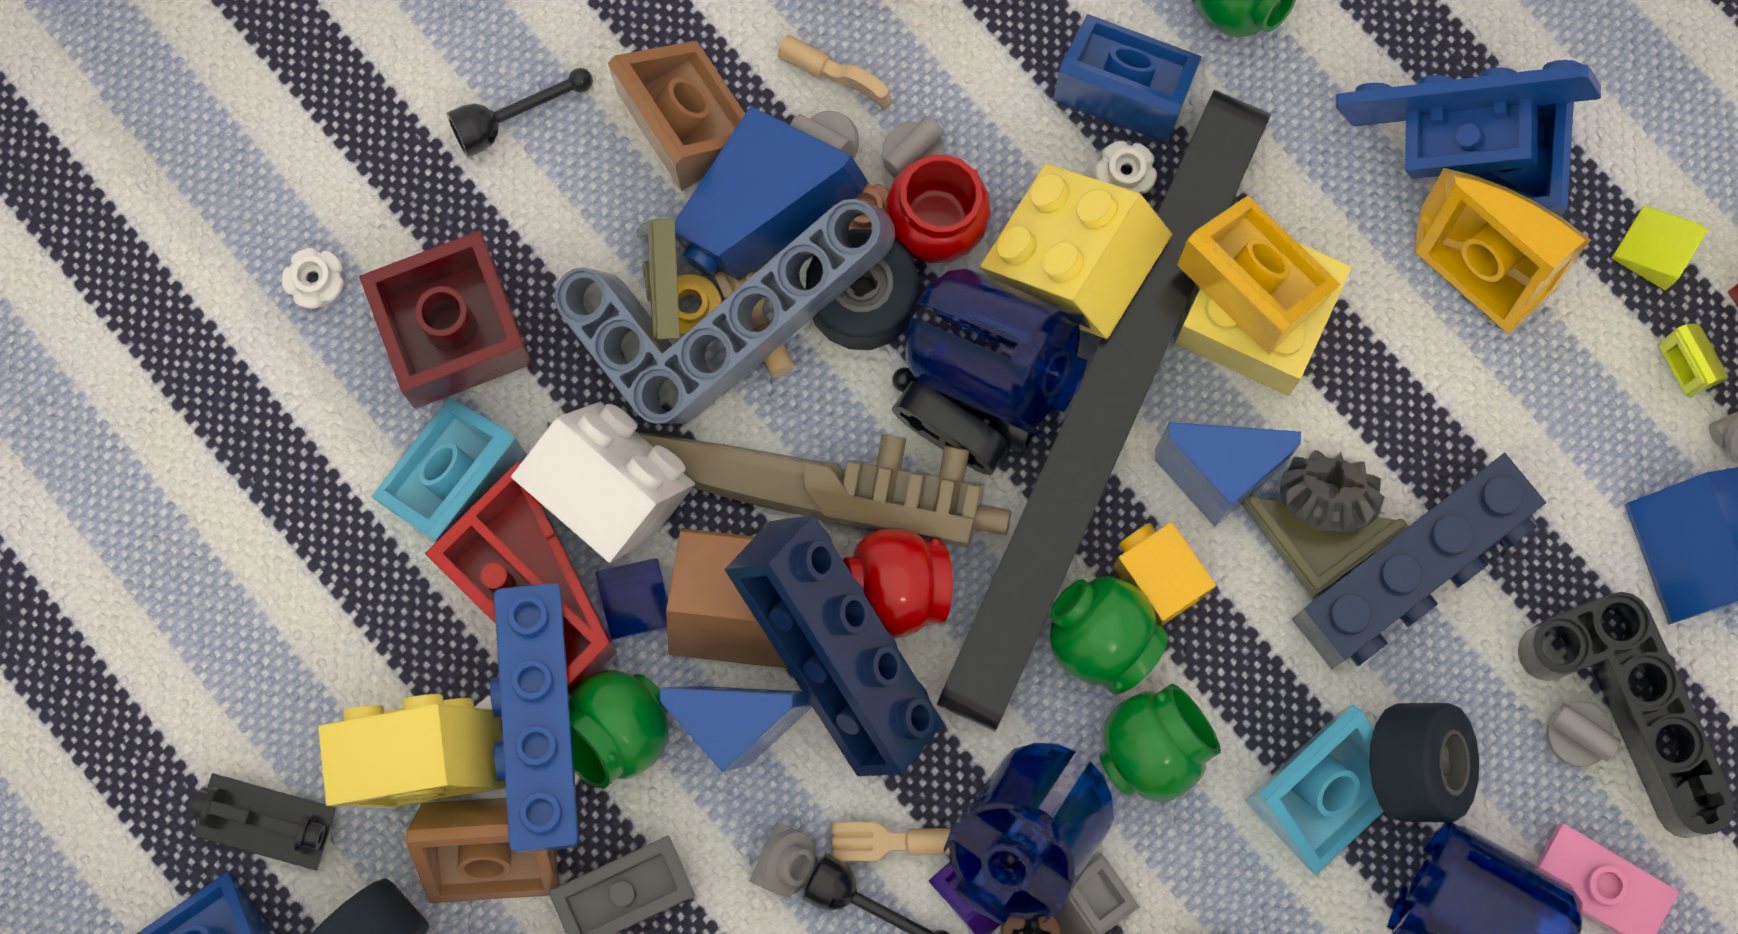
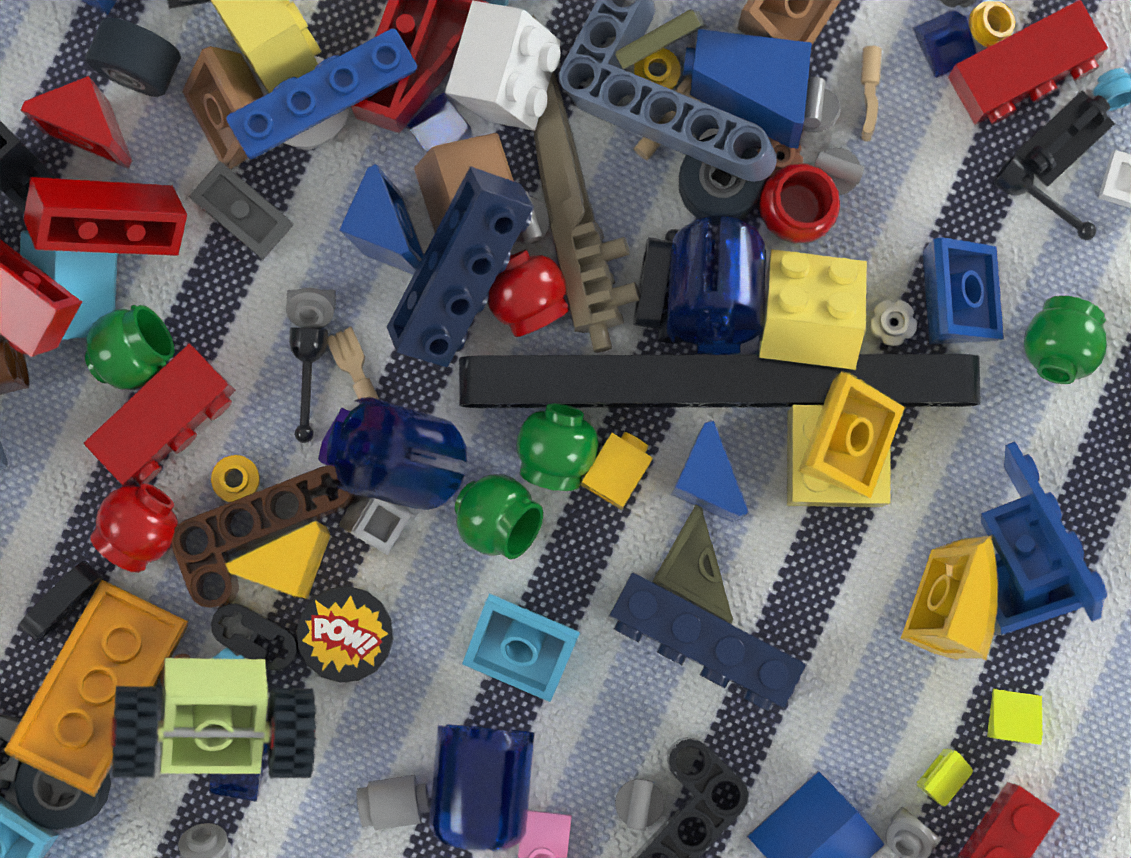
camera: 65 degrees right, 5 degrees up
green piece [569,670,669,789] -> none
dark grey gear [1280,450,1384,532] -> none
black wheel [1369,703,1479,823] -> none

